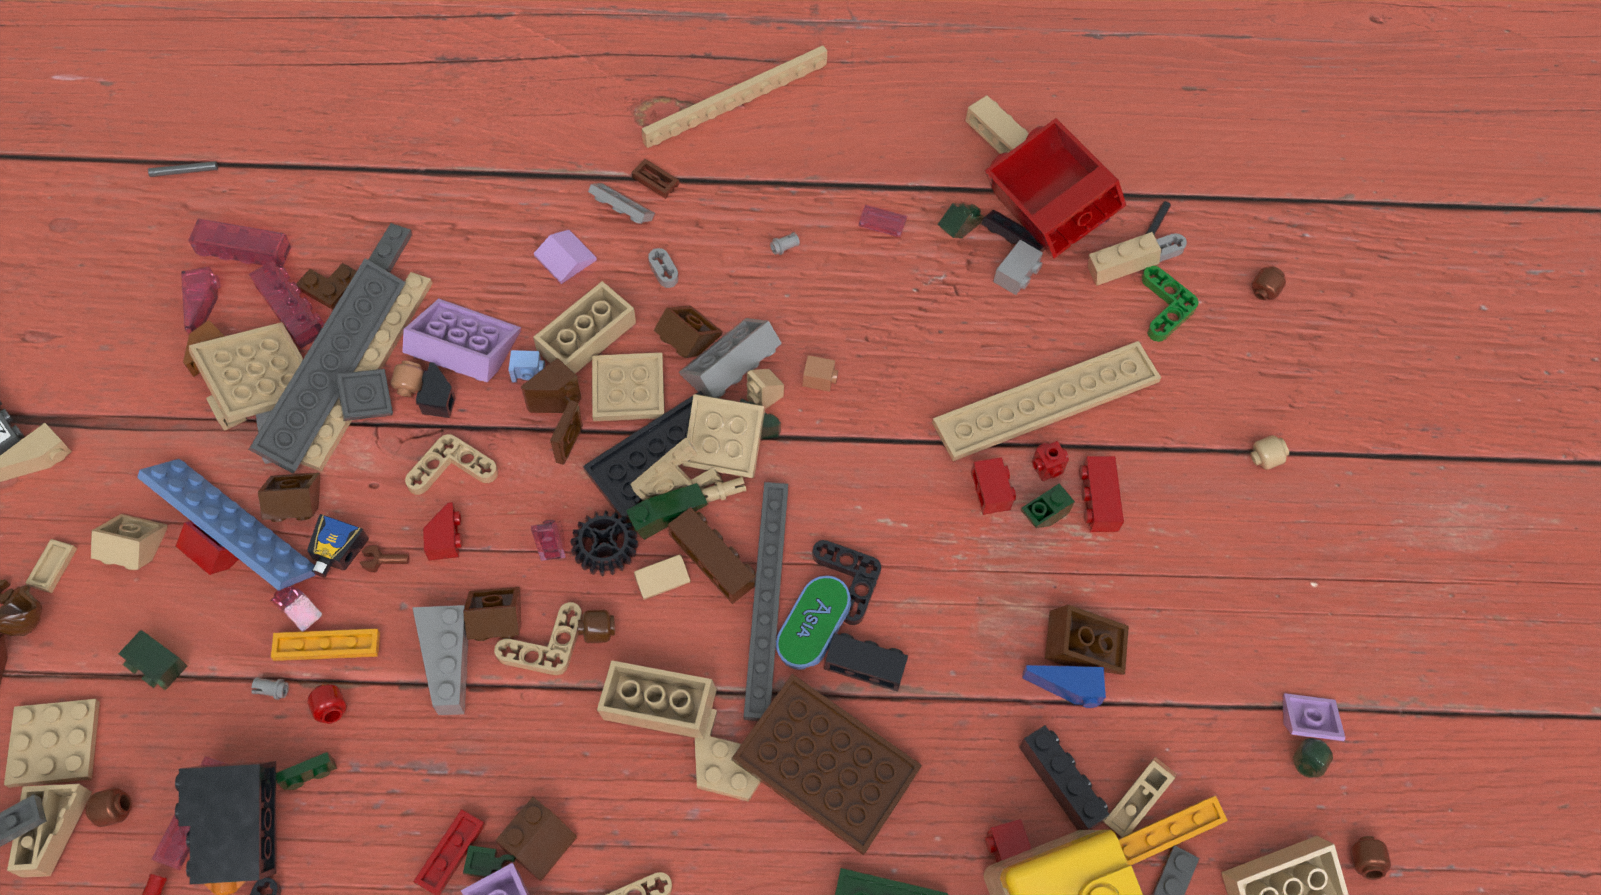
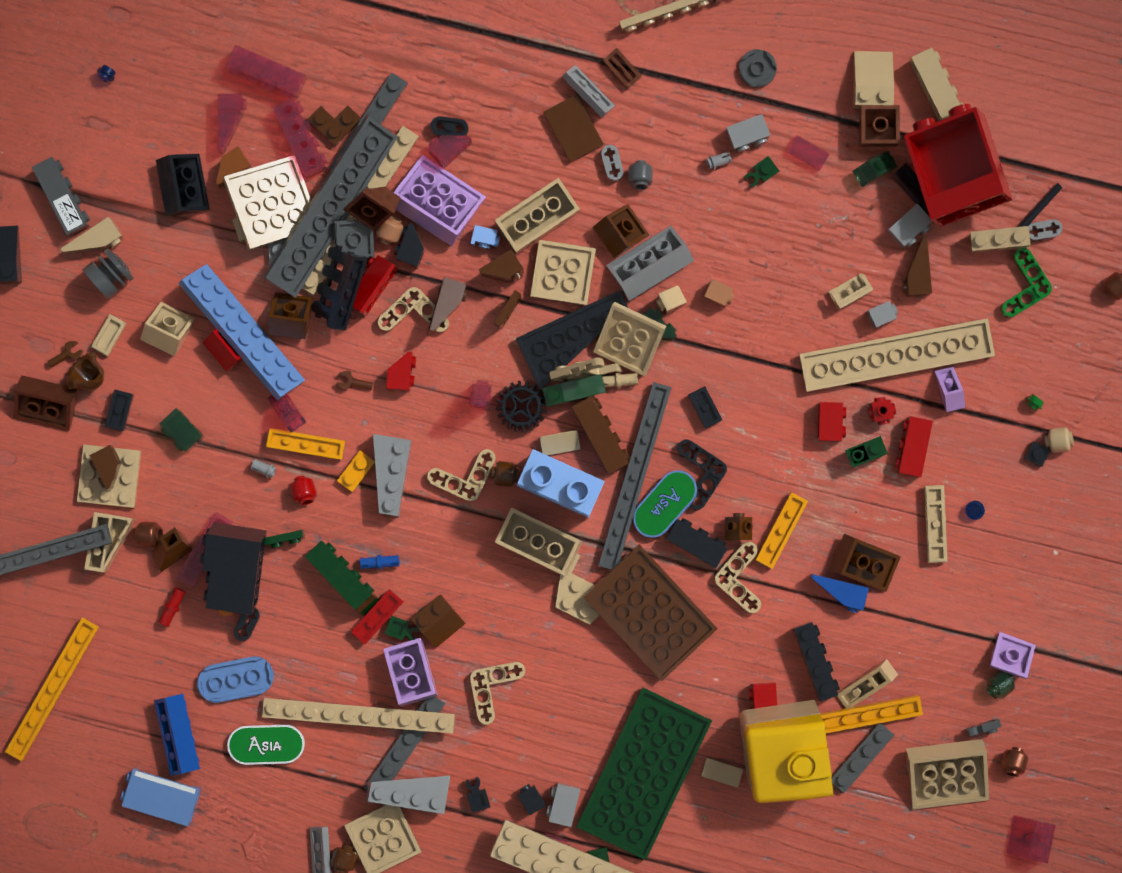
camera: 20 degrees right, 25 degrees up
torso [307,514,369,578] -> none
reddish brown slope [463,587,521,641] -> none
lavender slope [534,230,597,284] -> none
none -> dark grey wheel [82,248,134,300]
none -> reddish brown slope [89,445,122,490]
none -> clear blue plate [97,65,116,82]
none -> black plate [105,389,134,431]
none -> reddish brown slope [152,527,192,572]
none -> black slope [156,154,210,216]
none -> dark green wedge [305,540,380,616]
none -> black fence [311,244,368,330]
none -> light orange plate [337,450,375,492]
none -> copper slope [343,187,401,231]
none -> red slope [353,255,398,317]
none -> blue pin [360,555,400,570]
none -> slope [427,277,468,336]
none -> clear pink slope [428,135,472,169]
none -> black plate [430,116,469,139]
none -> light blue brick [517,449,605,518]
none -> reddish brown tile [543,94,604,163]
none -> dark grey head [628,160,653,190]
none -> black plate [688,386,722,429]
none -> tan beam [714,542,761,613]
none -> light grey brick [725,114,770,152]
none -> reddish brown brick [725,513,753,540]
none -> dark grey tile [739,49,777,88]
none -> dark green plate [744,156,779,188]
none -> light orange plate [755,492,808,569]
none -> tan hinge [828,273,873,310]
none -> tan slope [853,51,894,109]
none -> copper slope [859,105,900,147]
none -> light grey brick [867,301,898,329]
none -> reddish brown slope [903,236,932,297]
none -> tan plate [924,485,948,563]
none -> lavender slope [935,366,965,412]
none -> clear blue plate [965,501,985,520]
none -> dark grey plate [966,718,1002,737]
none -> black plate [1024,441,1050,467]
none -> green plate [1027,393,1044,411]

